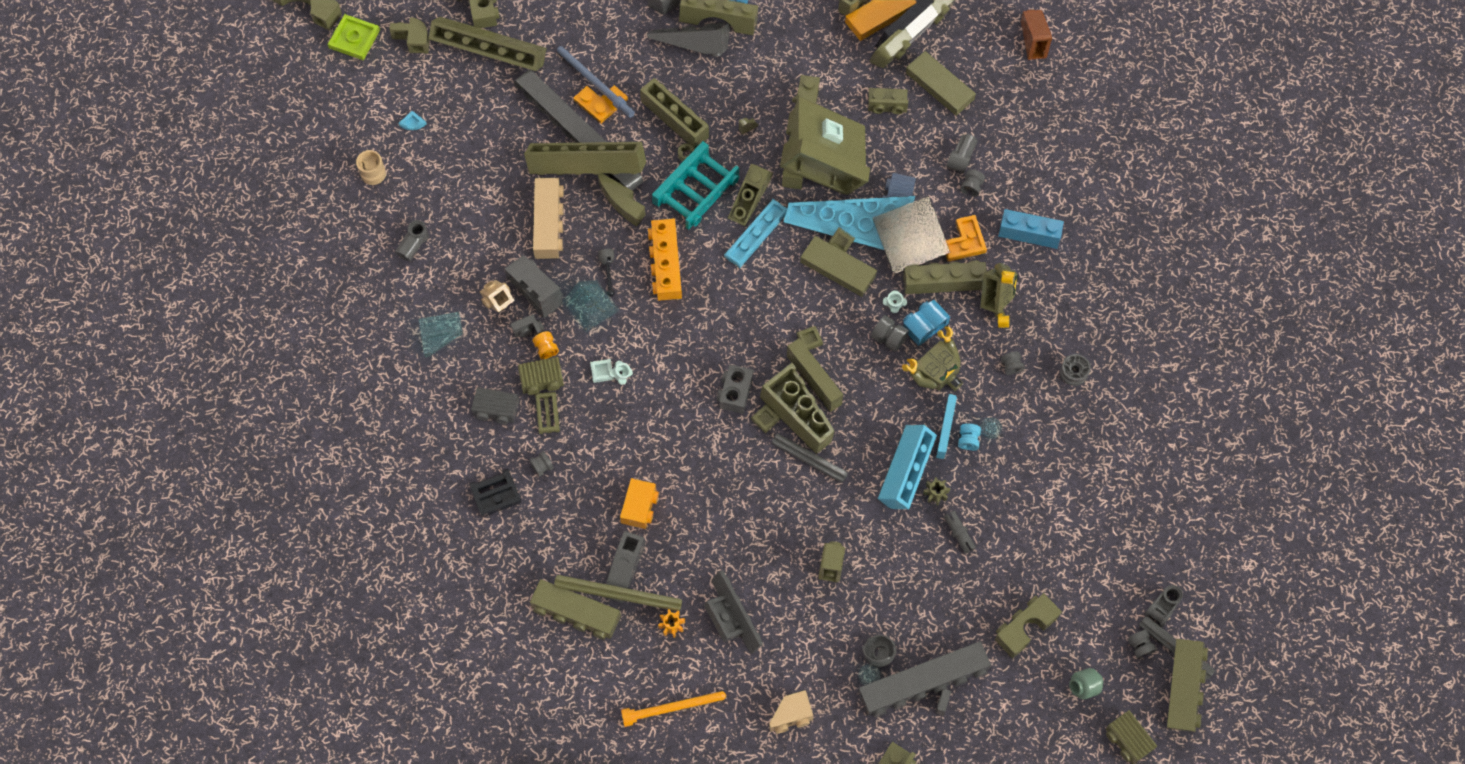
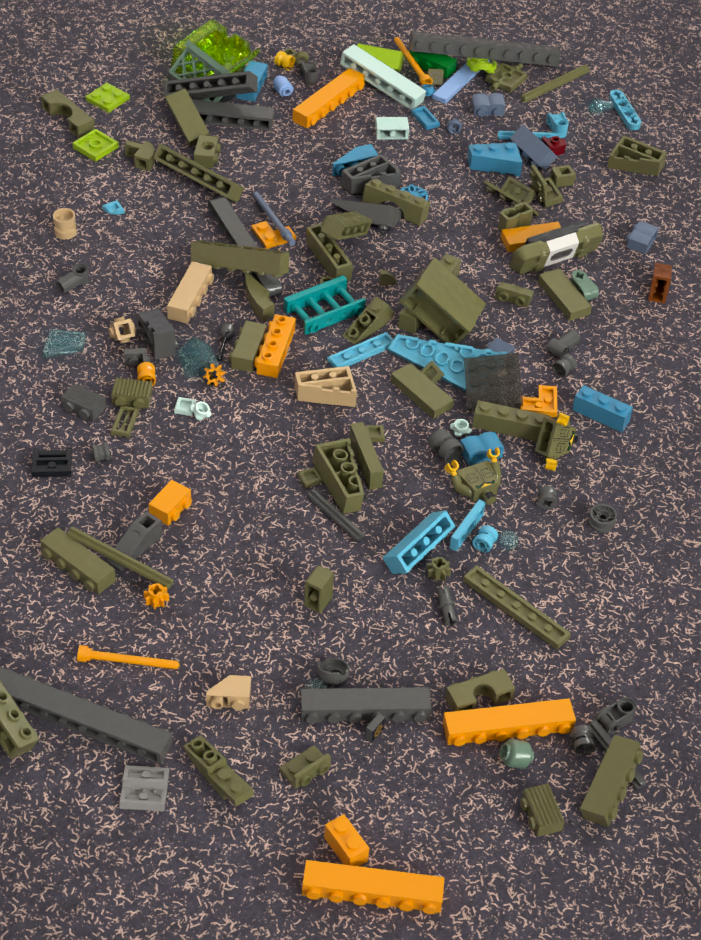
camera: 15 degrees right, 20 degrees down
dark grey bracket [704,570,763,654] -> none
dark grey brick [717,364,754,414] -> none
light aqua tile [822,118,843,144] -> none
none -> light orange gear [203,363,227,386]
none -> olive brick [229,321,267,372]
none -> tan wedge [294,366,357,407]
none -> olive brick [321,211,372,240]
none -> light orange brick [442,698,576,746]
none -> olive plate [463,565,571,650]
none -> sand green piece [572,270,599,301]

